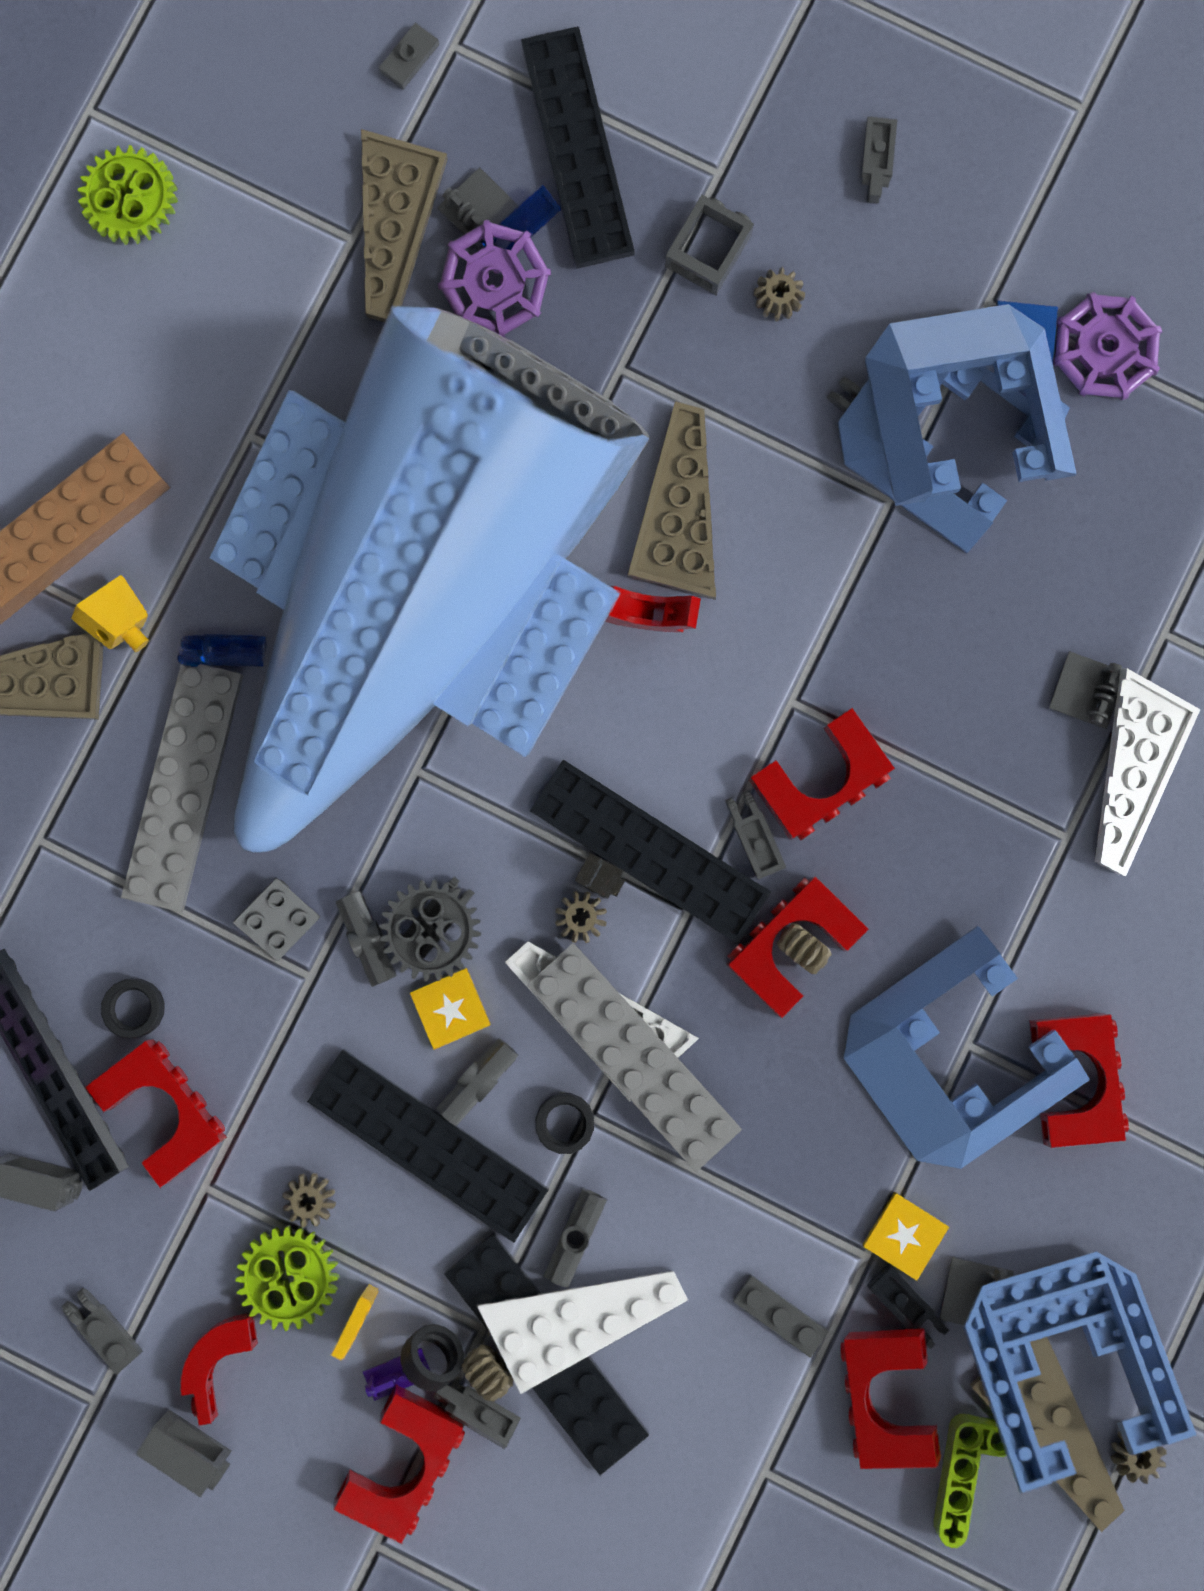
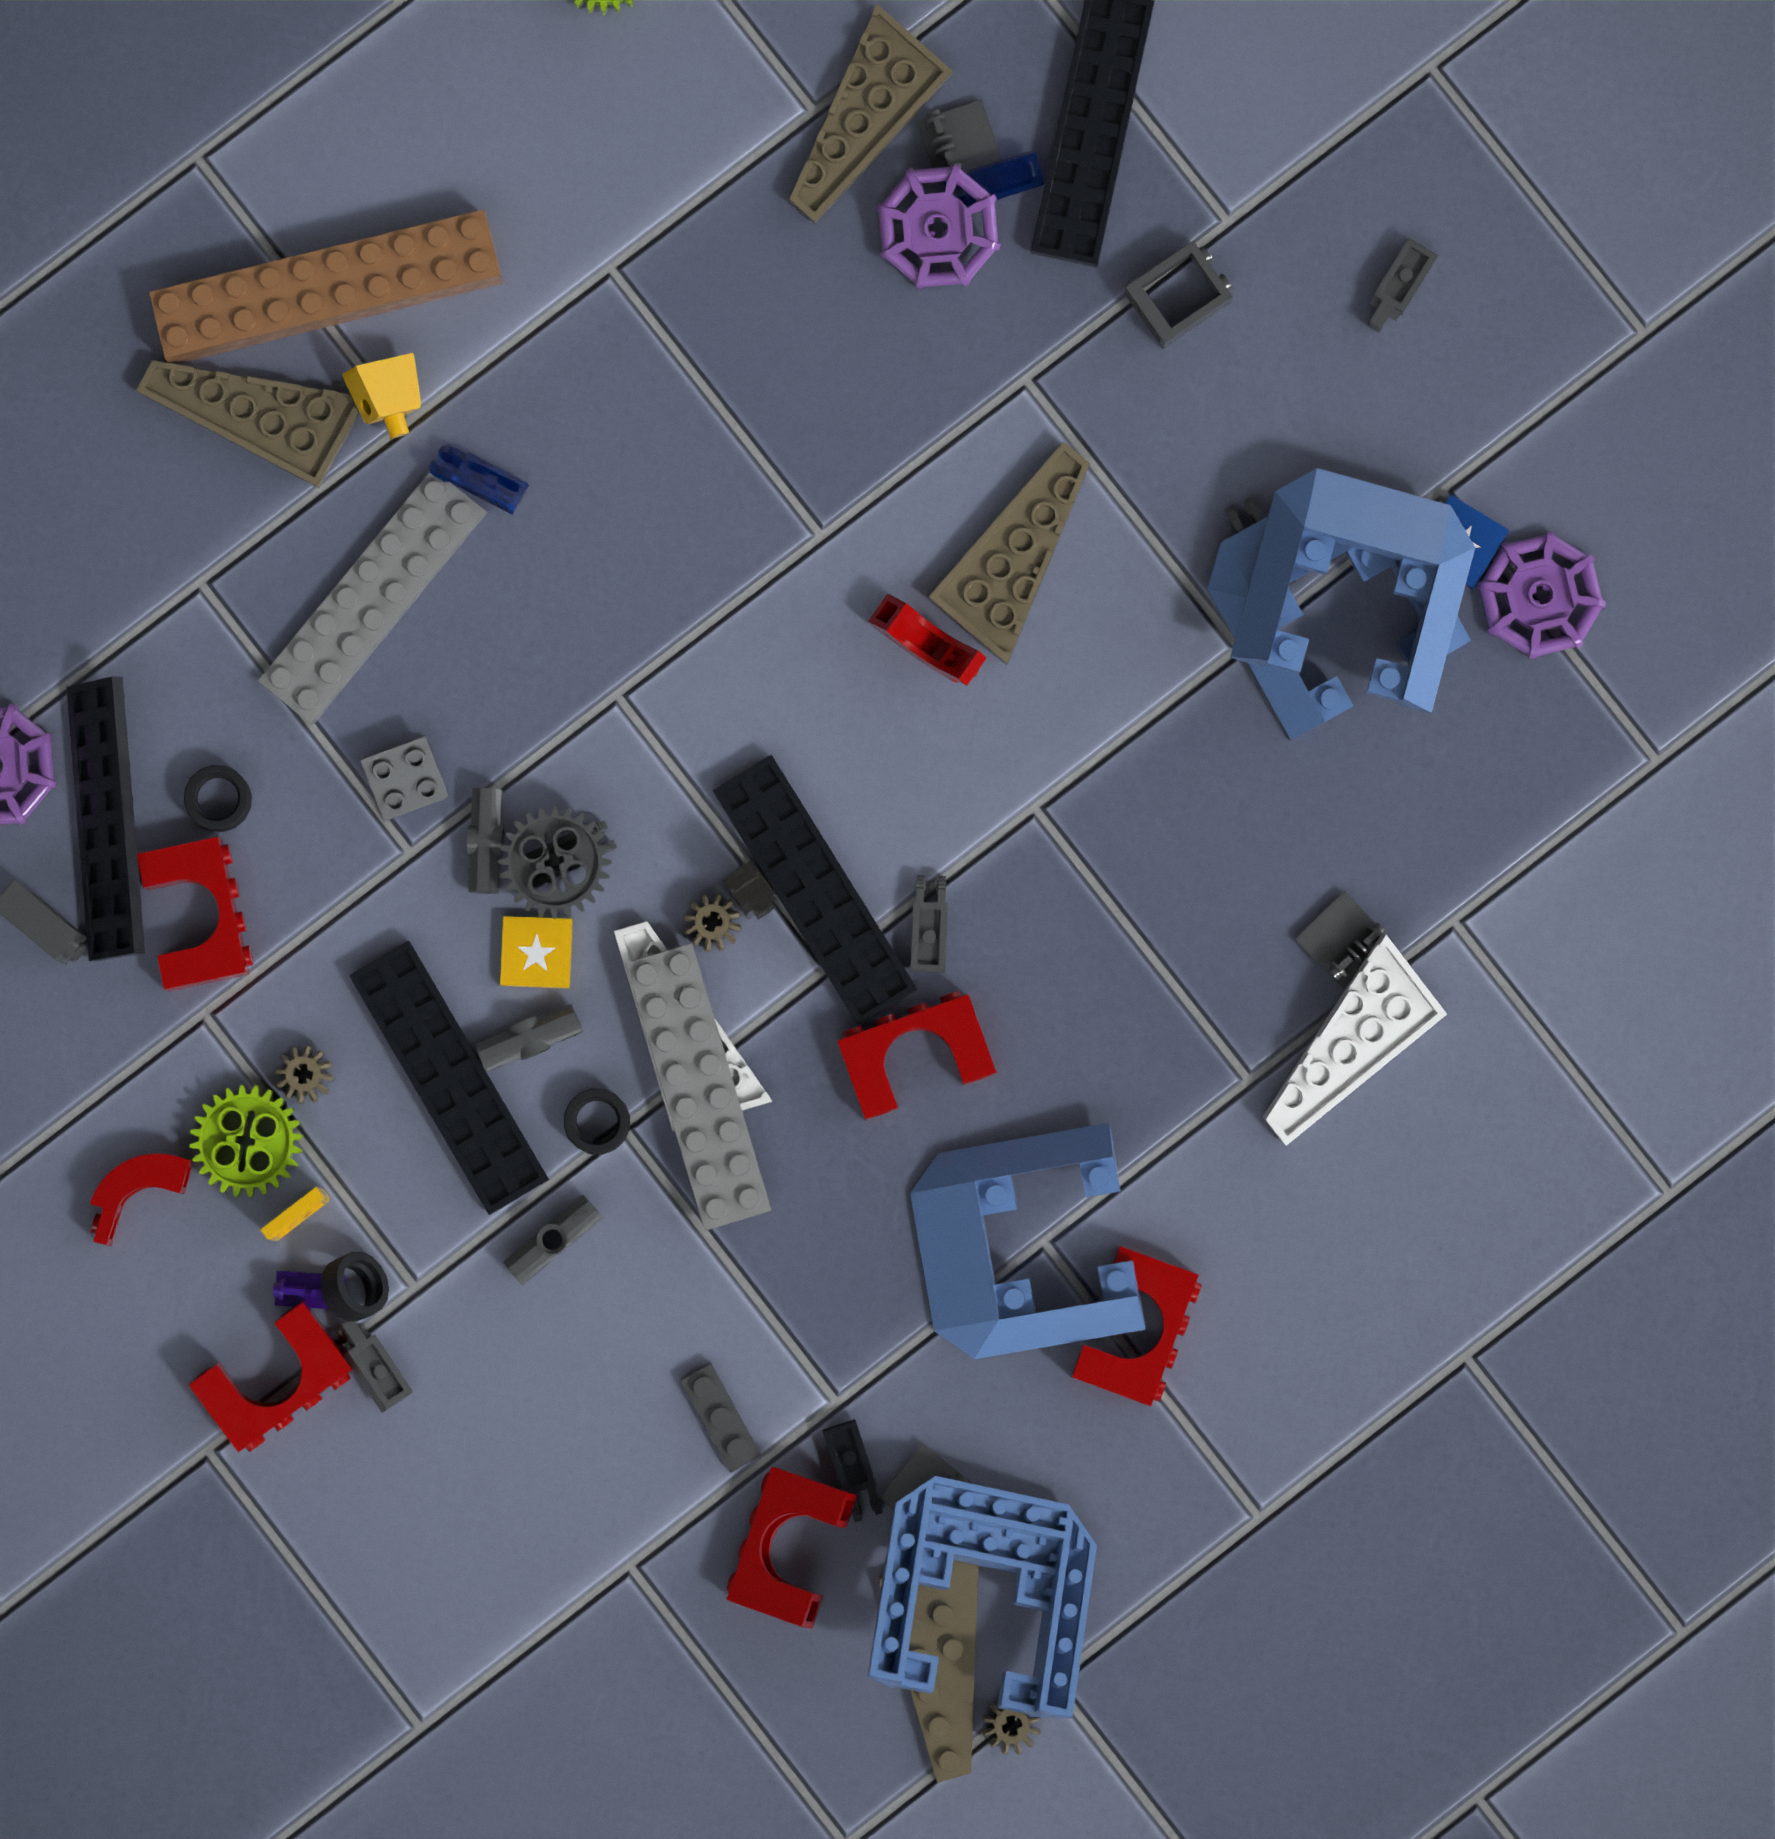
camera: 25 degrees right, 0 degrees up
dark grey hinge [62,1288,143,1375] -> none
dark grey window [136,1409,231,1497] -> none
light blue piece [210,307,650,853] -> none
black plate [444,1233,649,1476] -> none
dark tan gear [462,1344,514,1402] -> none
white wing [477,1271,688,1394] -> none
red arch [749,708,895,841] -> none
dark tan gear [753,267,805,321] -> none
dark tan gear [777,923,832,974] -> none
yellow tile [862,1192,949,1281] -> none
lime beam [933,1414,1007,1548] -> none

